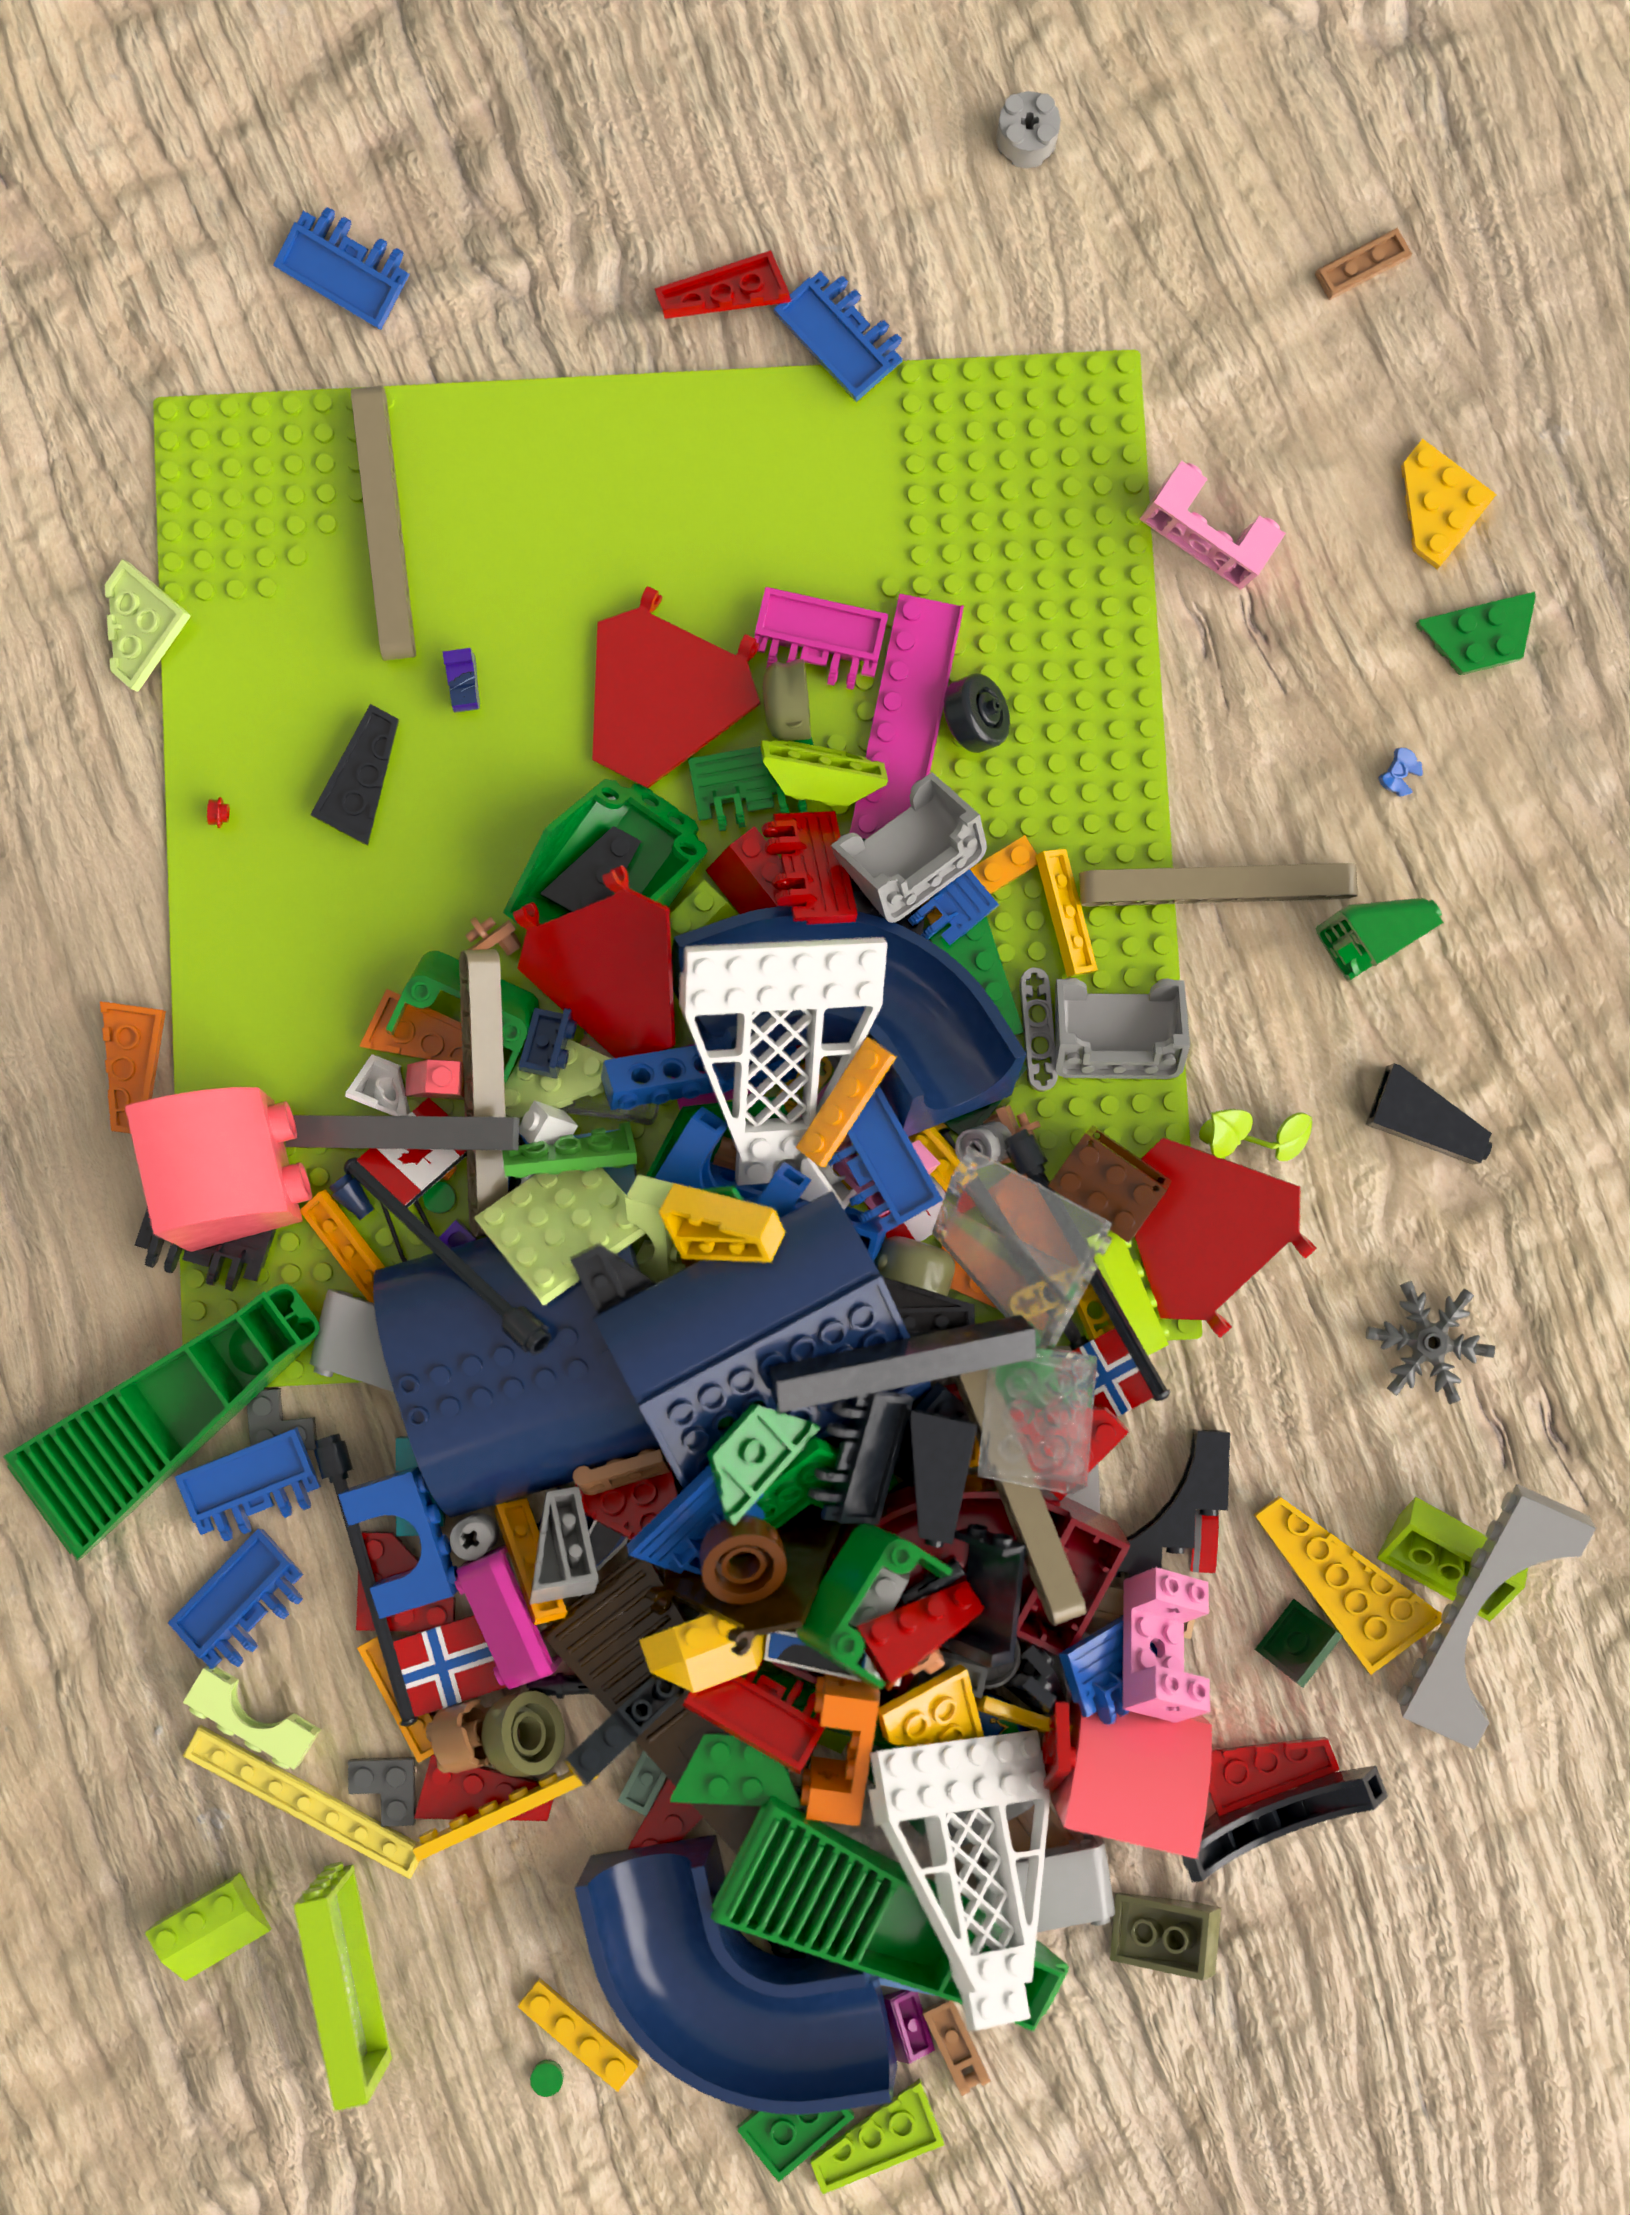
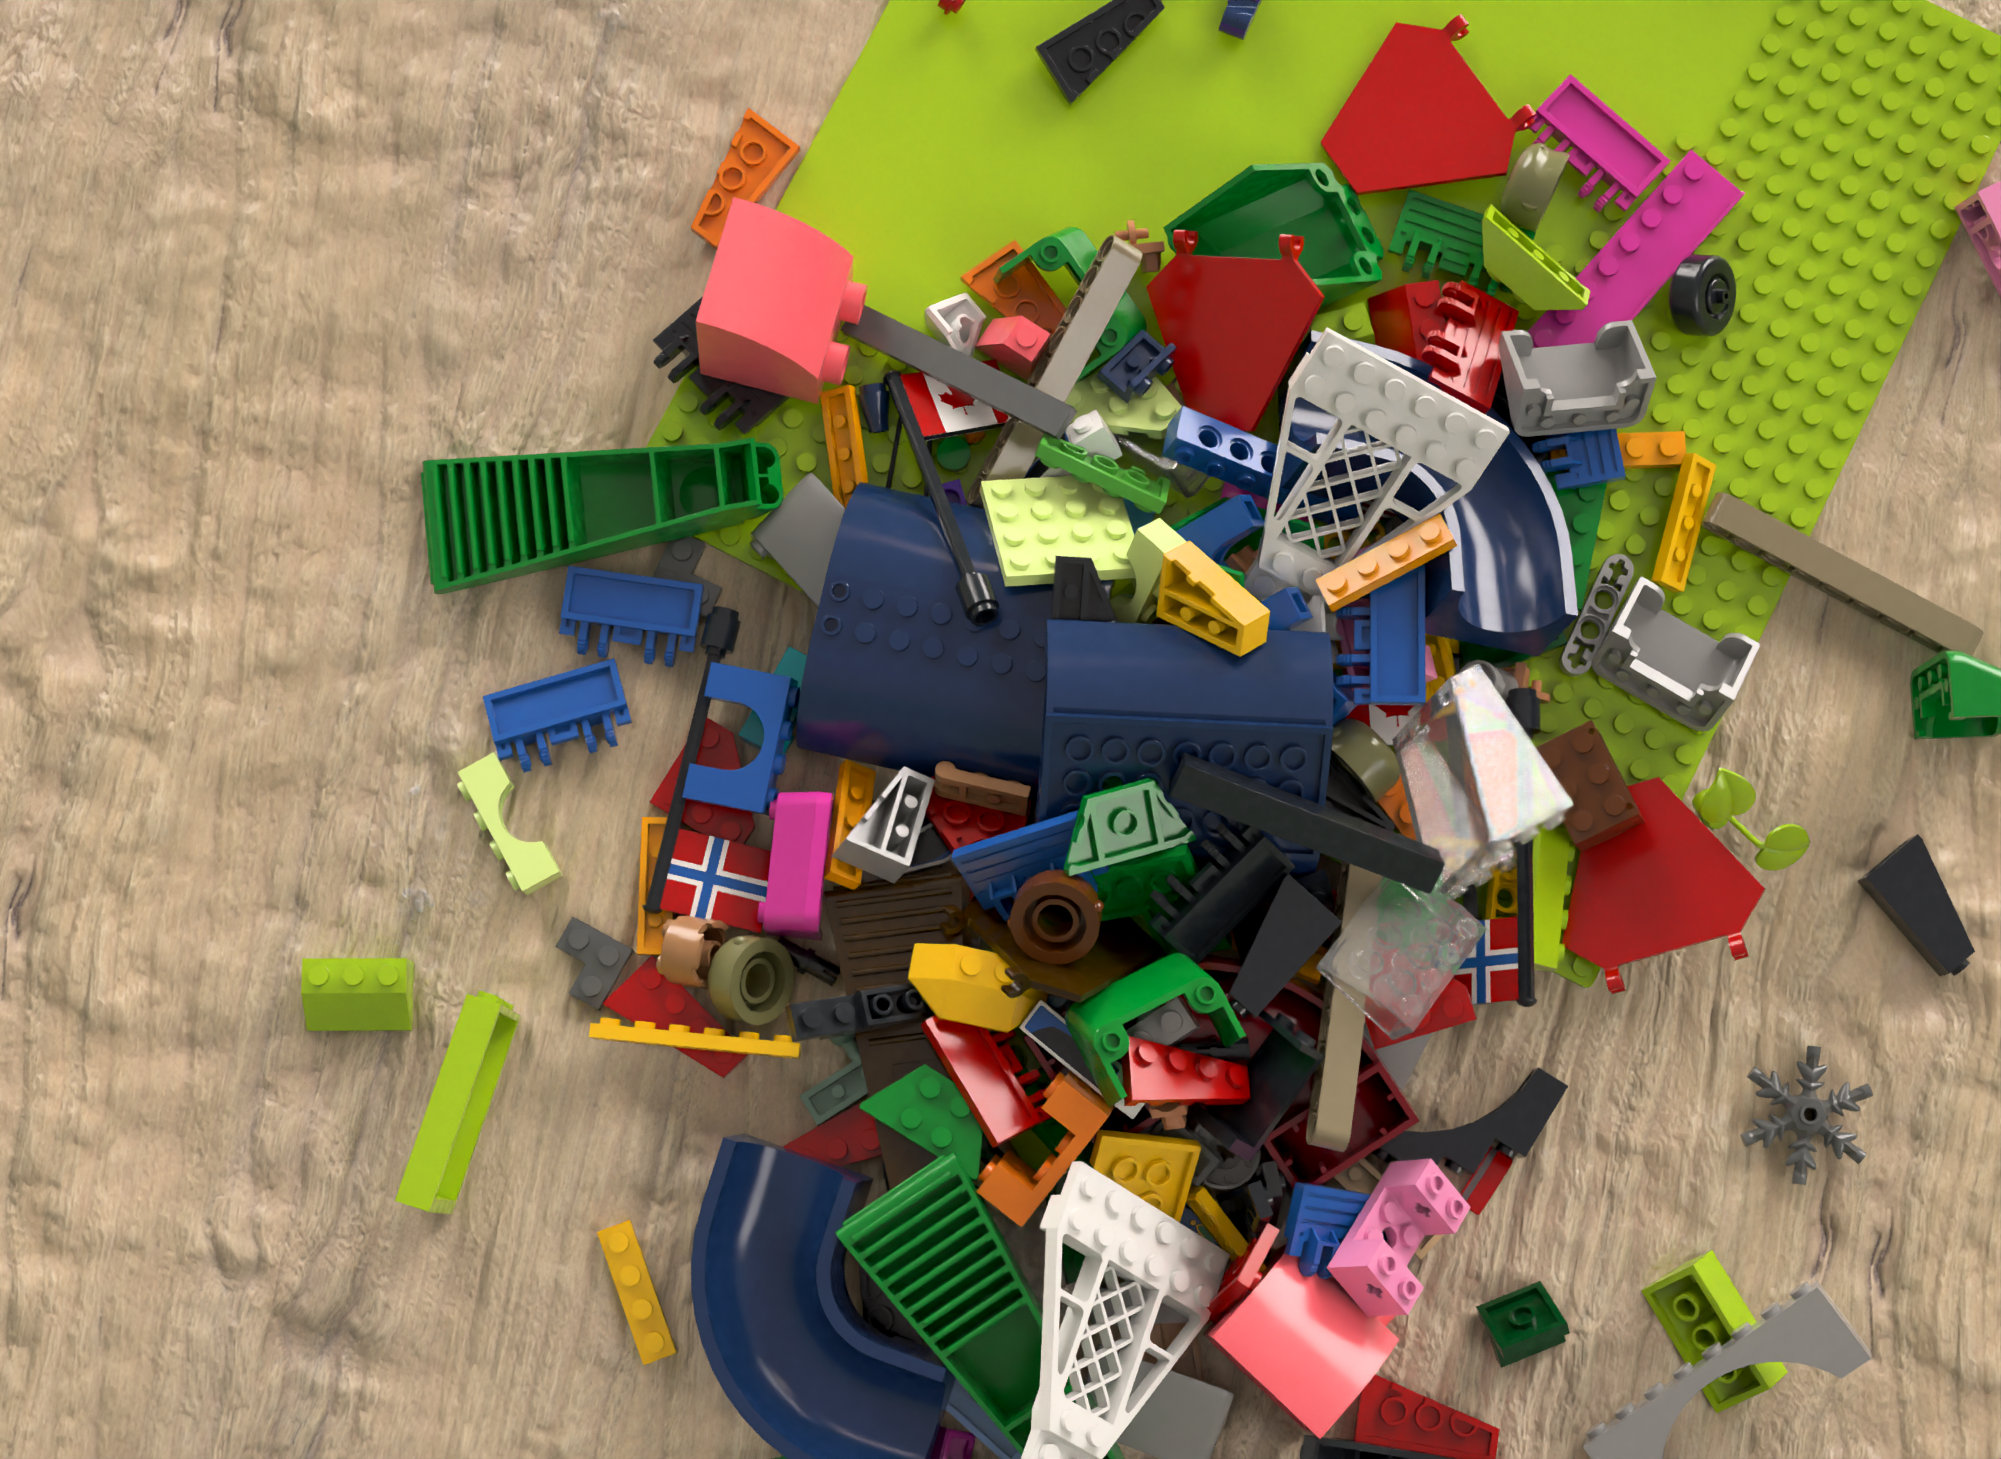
camera: 30 degrees right, 5 degrees down
light yellow tile [183,1725,420,1879] -> none
light grey piece [450,1513,499,1560] -> none
green tile [530,2060,564,2097] -> none
black wing [540,826,641,912] -> none
yellow wing [1253,1496,1442,1675] -> none

